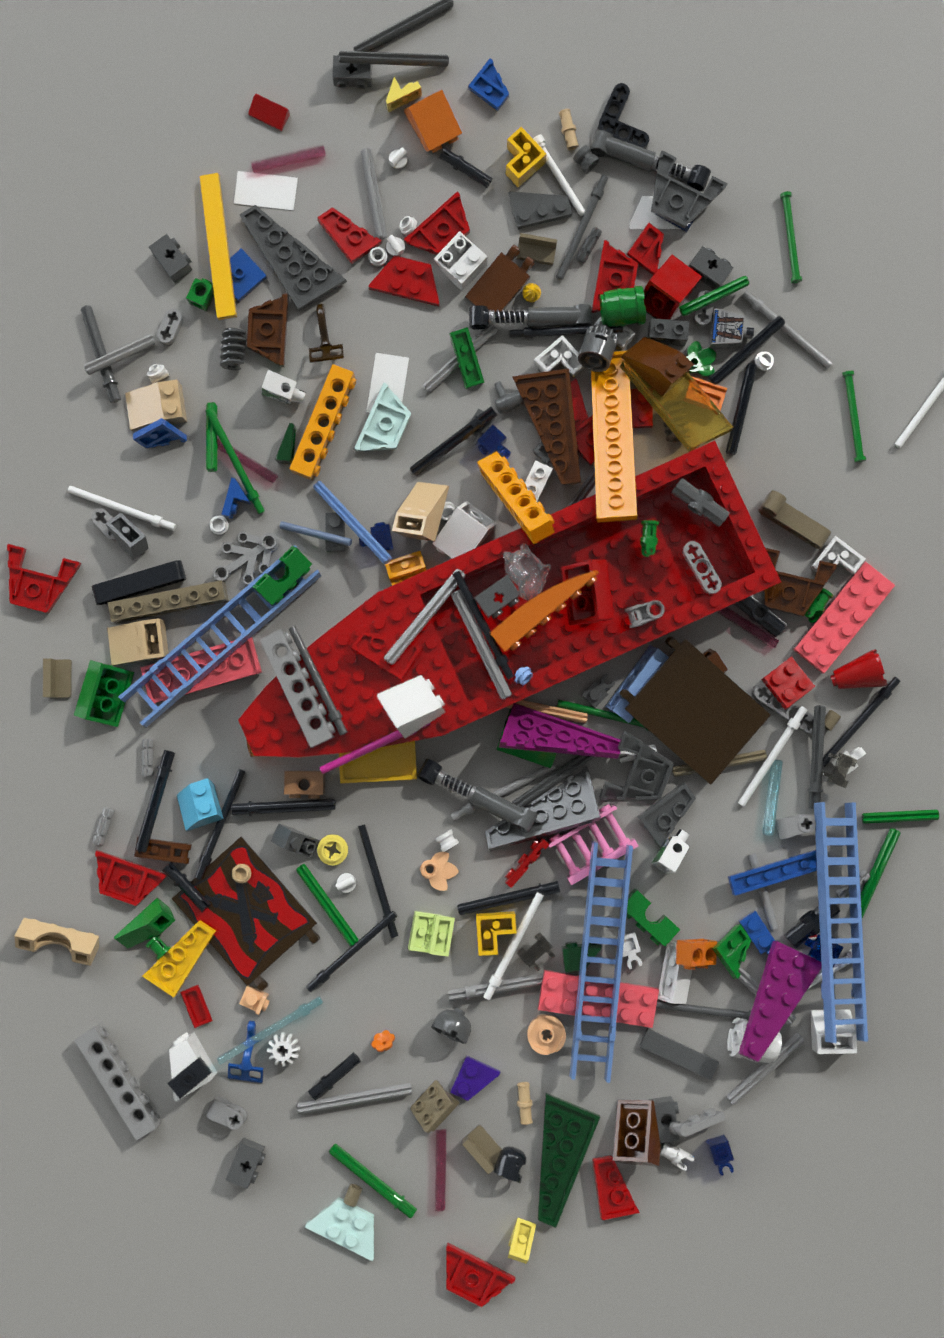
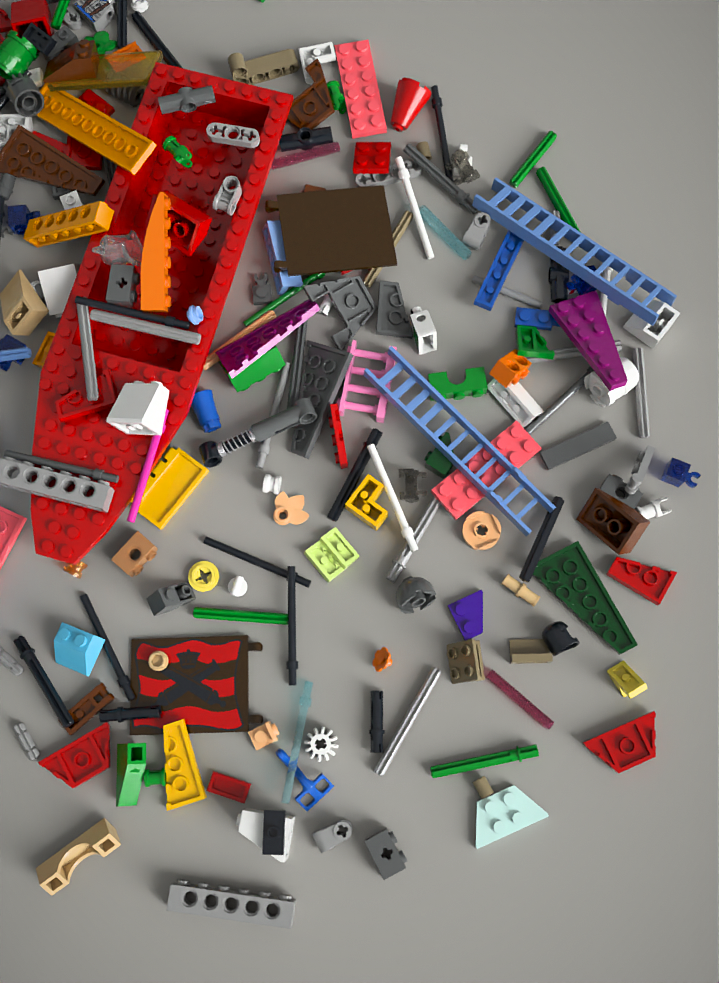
camera: 45 degrees left, 10 degrees down
black axle [231,799,336,816] -> none
white plate [616,932,642,969] -> none
none -> black plate [21,22,57,57]
none -> blue plant [191,390,221,433]
none -> black axle [519,496,564,582]

